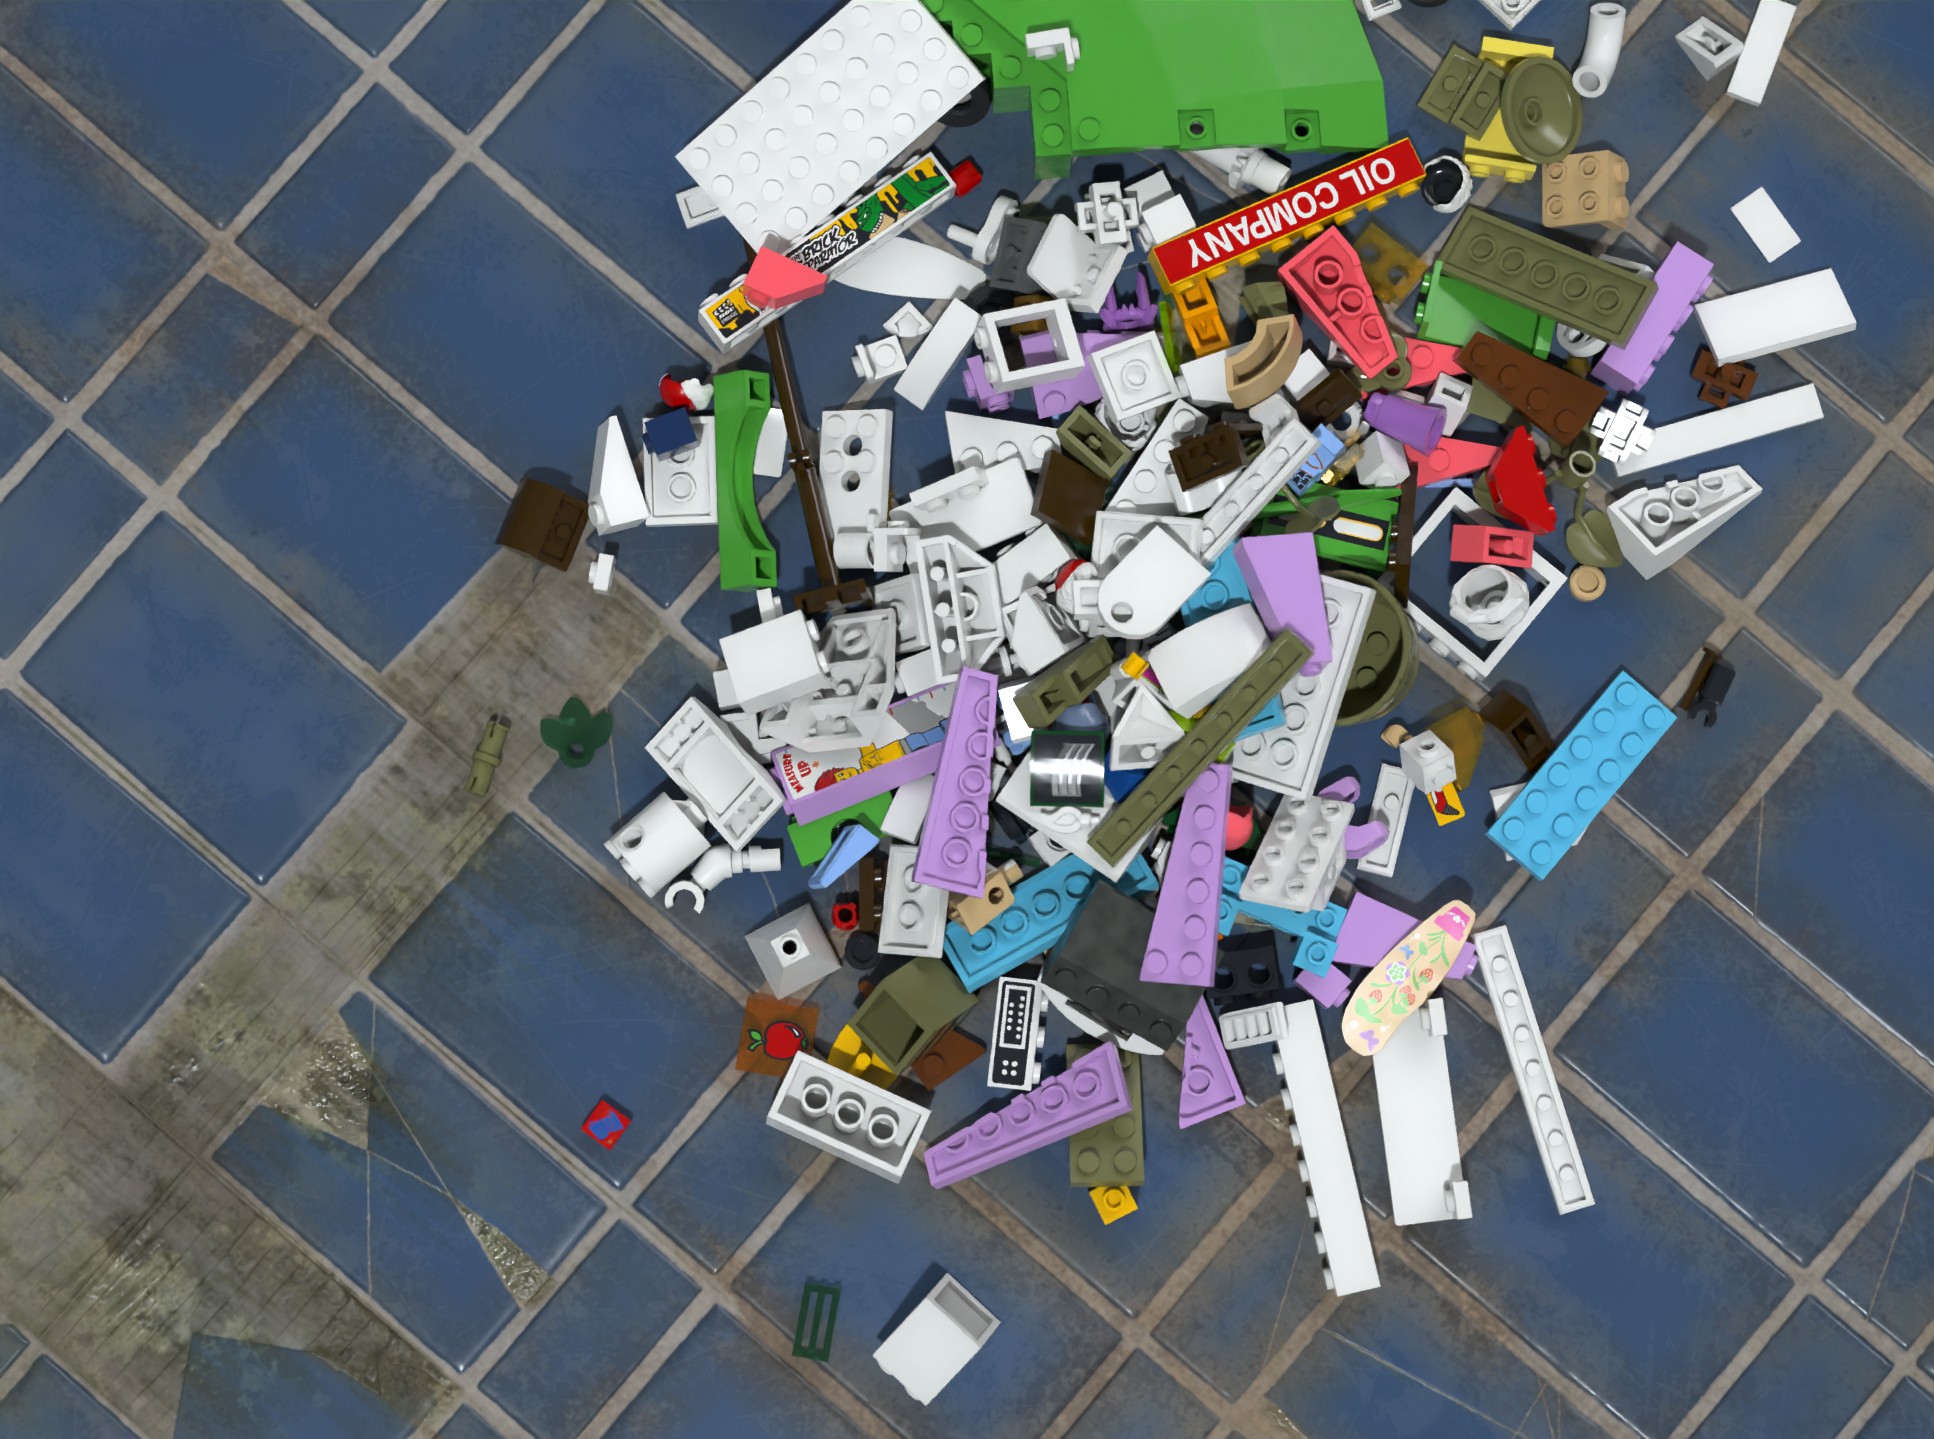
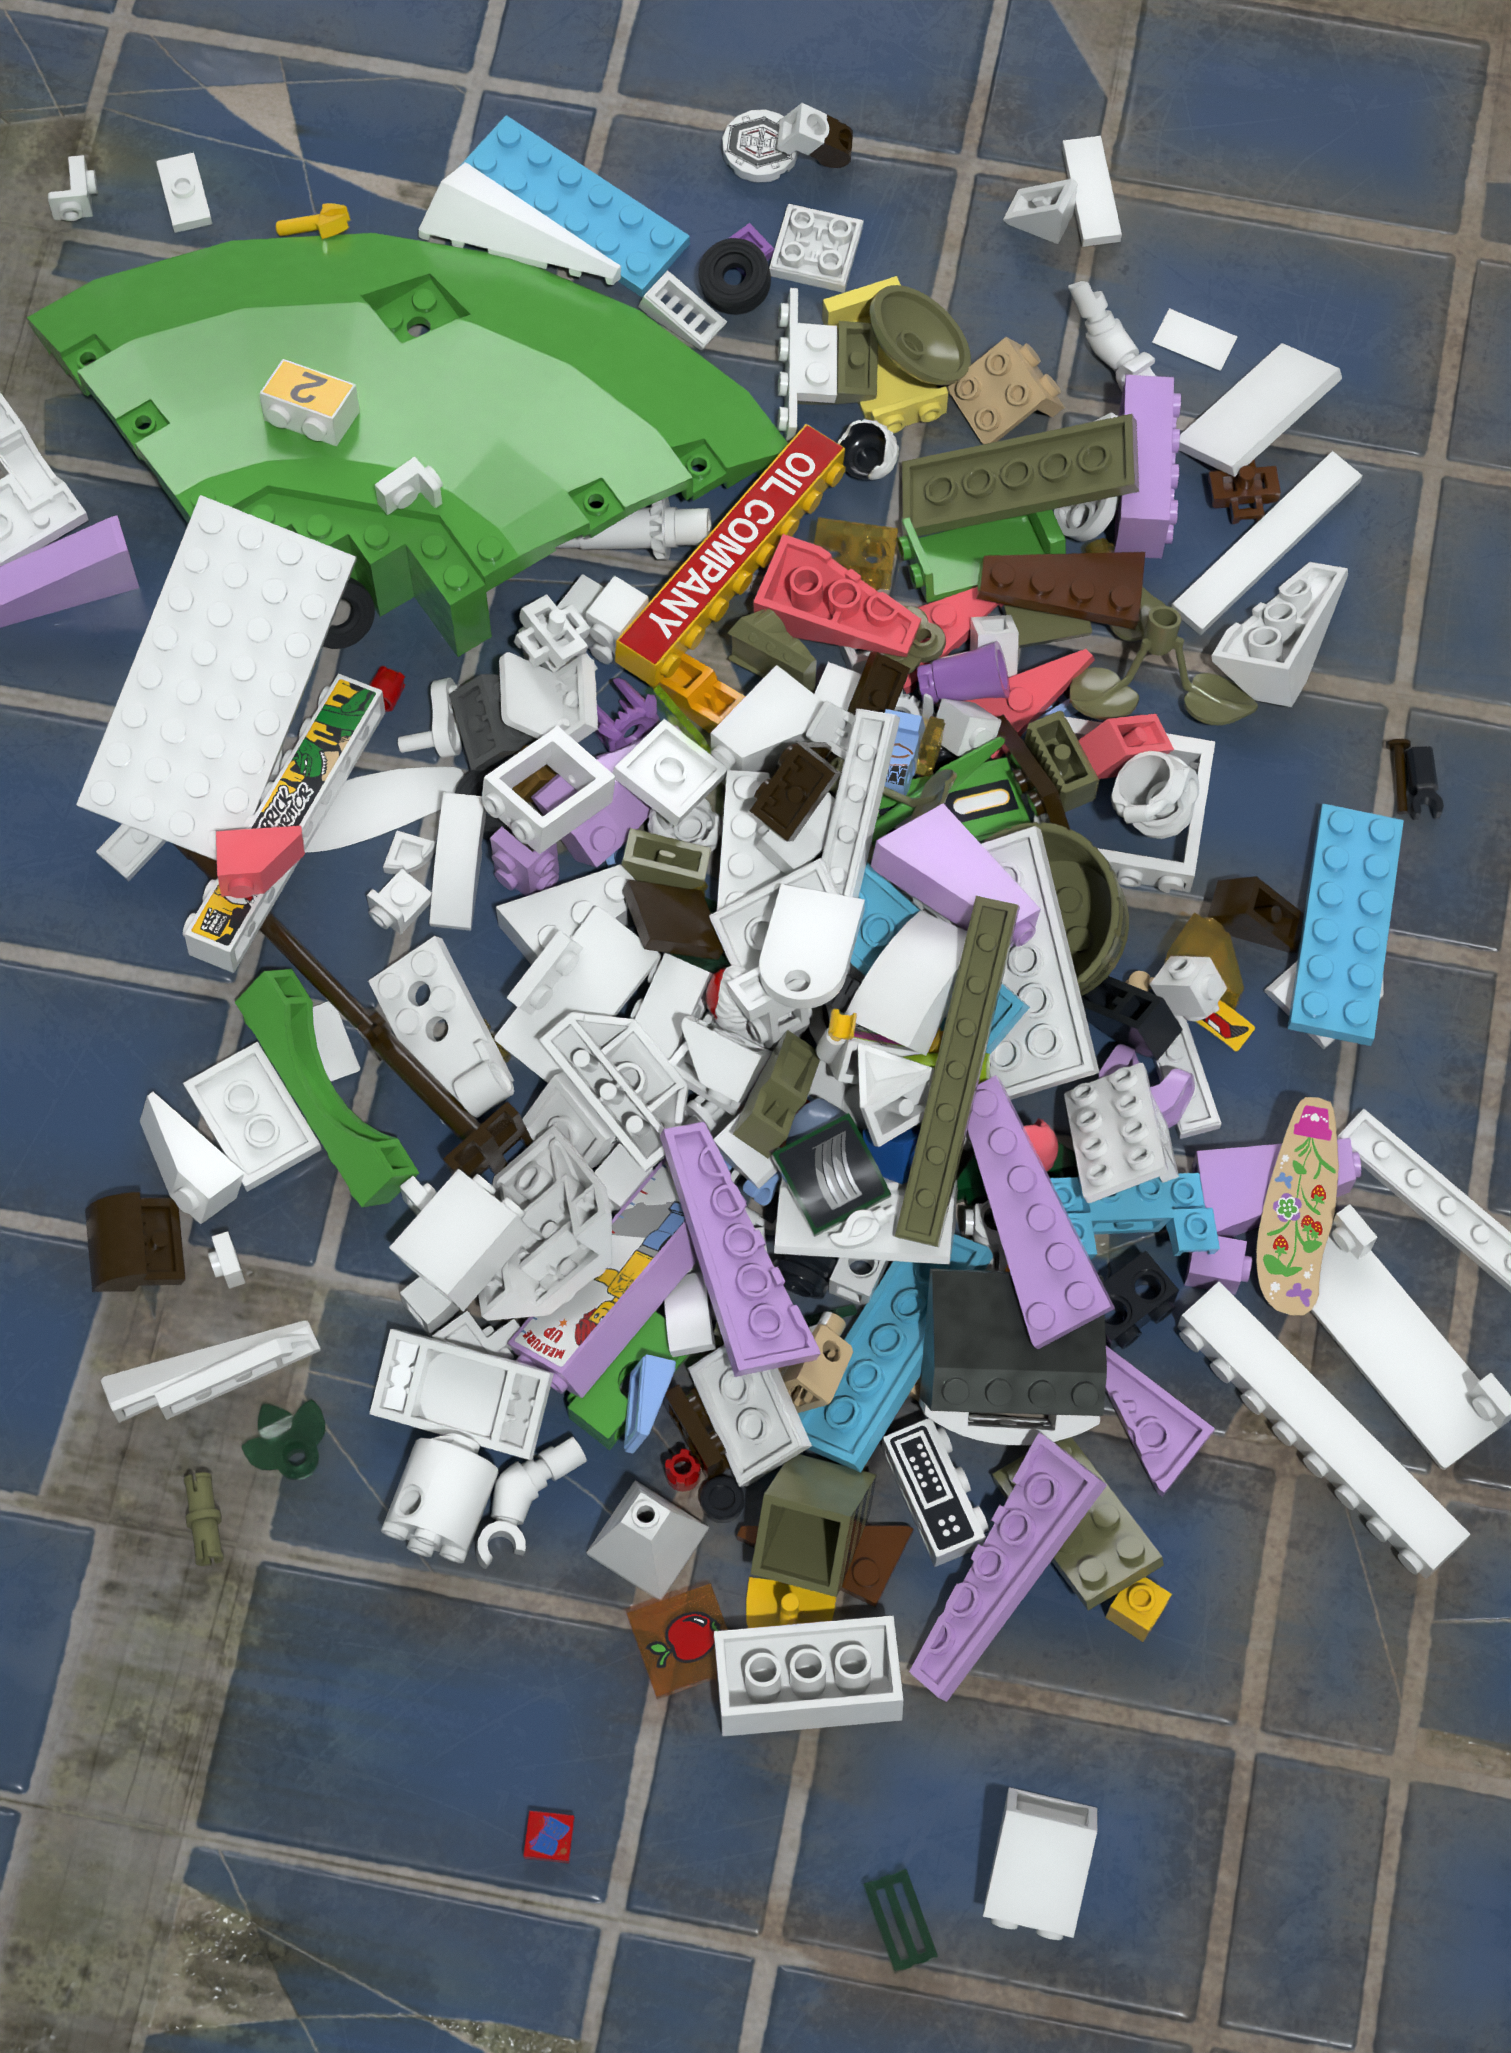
camera: 30 degrees left, 15 degrees down
dark blue brick [641,407,700,462] -> none
hair [659,373,714,412] -> none
white bracket [874,521,921,572] -> none
white slope [1219,1002,1289,1050] -> none
tan brick [1224,314,1302,410] -> none
red slope [1485,426,1557,537] -> none
tan tile [1568,565,1606,602] -> none
white cylinder [1572,3,1626,98] -> none
white piece [1589,398,1656,466] -> none
none -> white wedge [101,1321,321,1423]
none -> white bracket [777,288,837,444]
none -> olive brick [1025,711,1100,812]
none -> white piece [1068,281,1156,392]
none -> black slope [1081,976,1183,1061]

